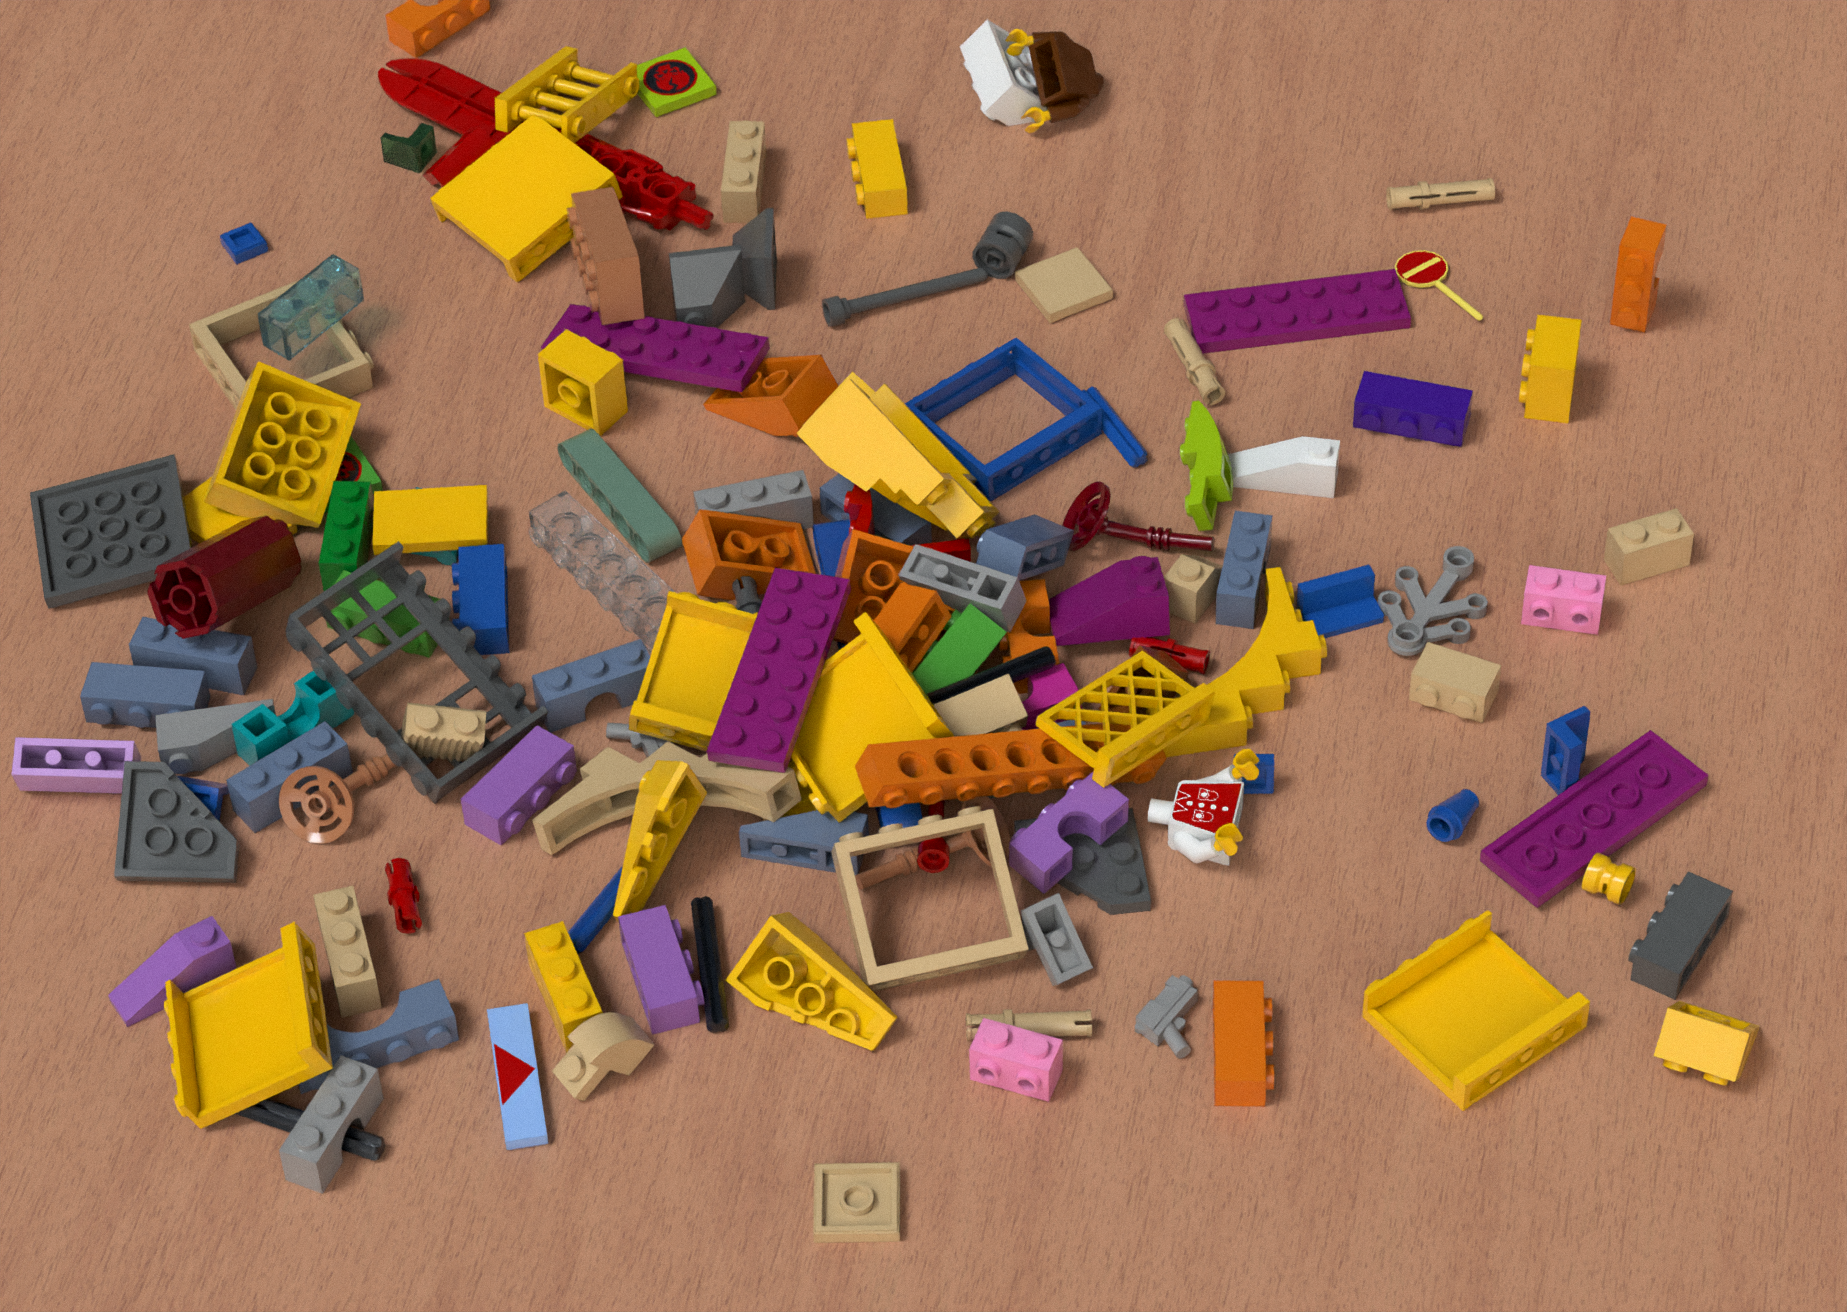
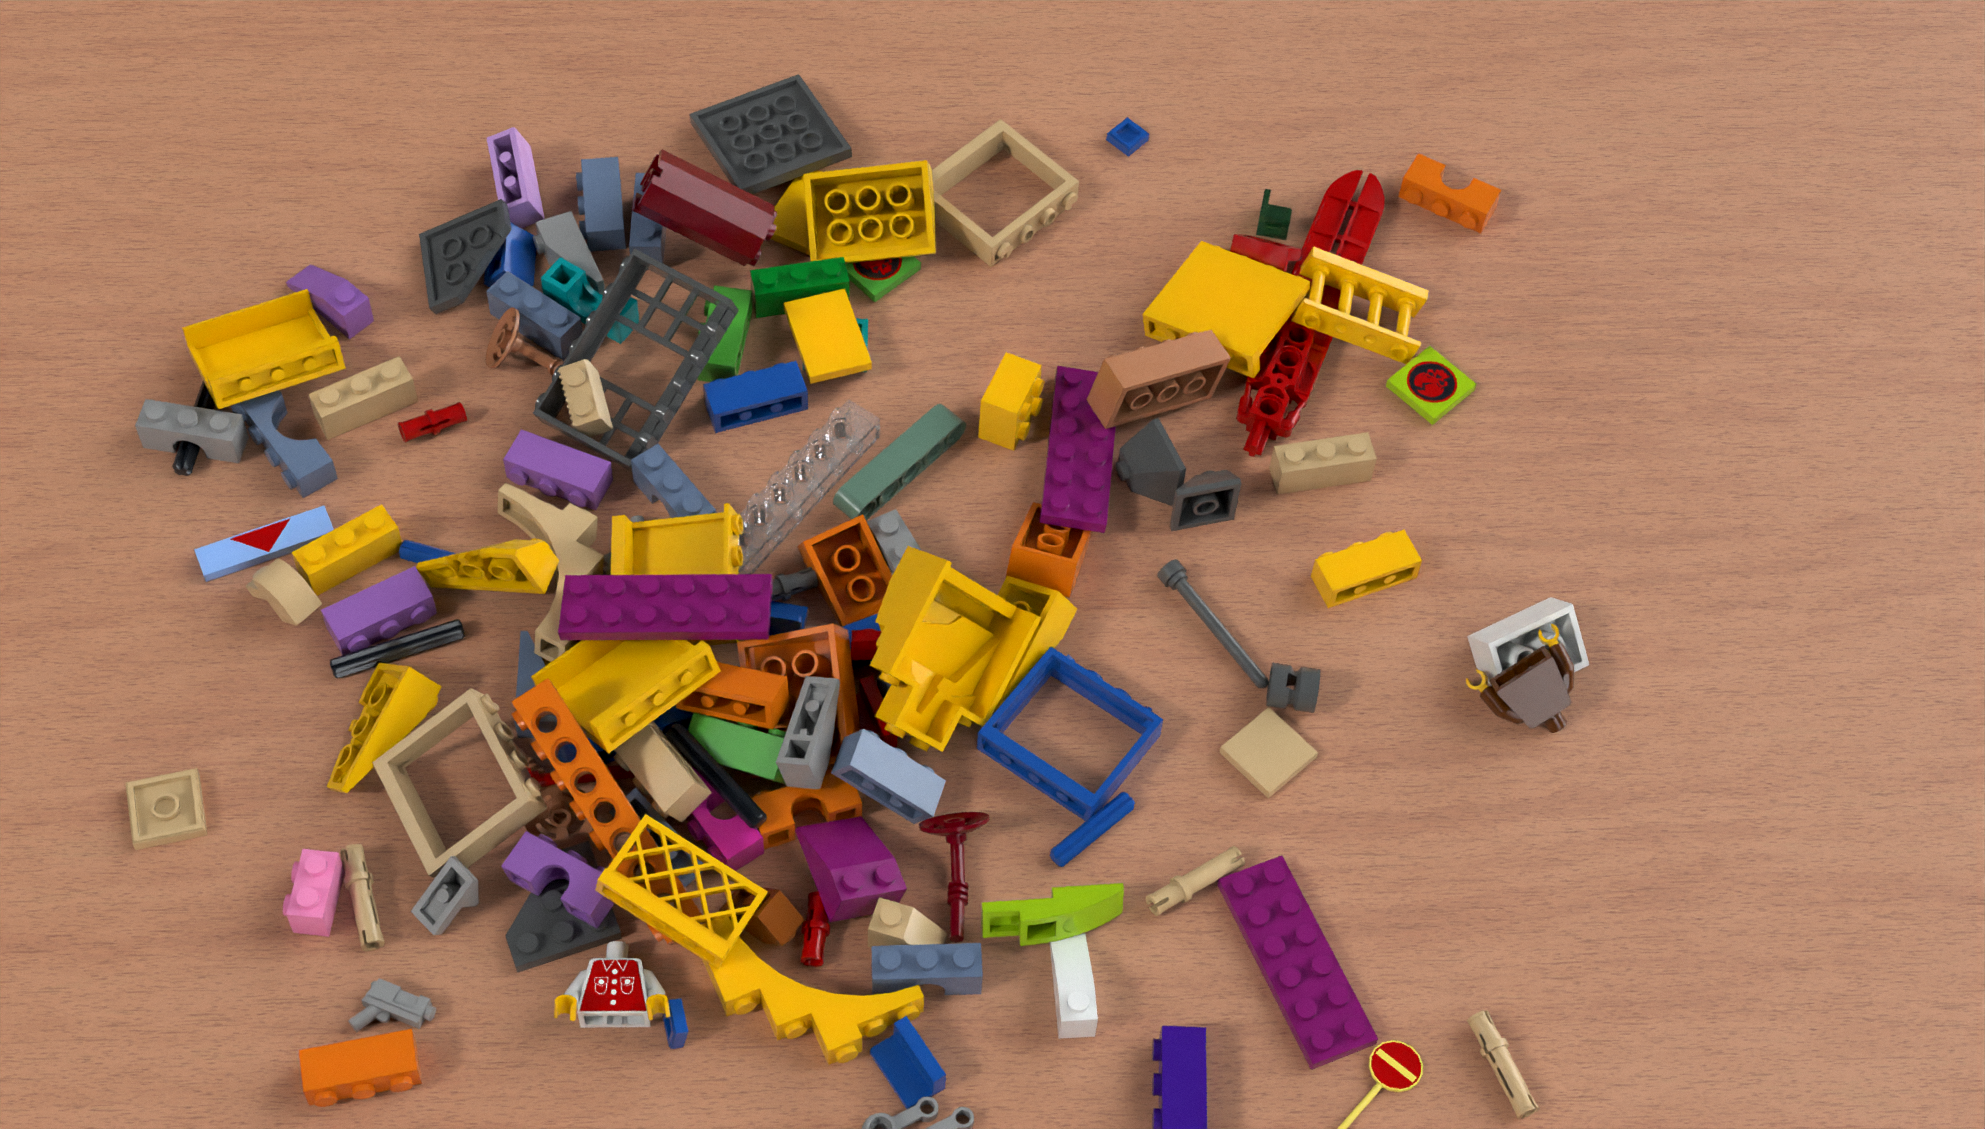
camera: 70 degrees right, 10 degrees up
clear light blue brick [257,254,364,361] -> none

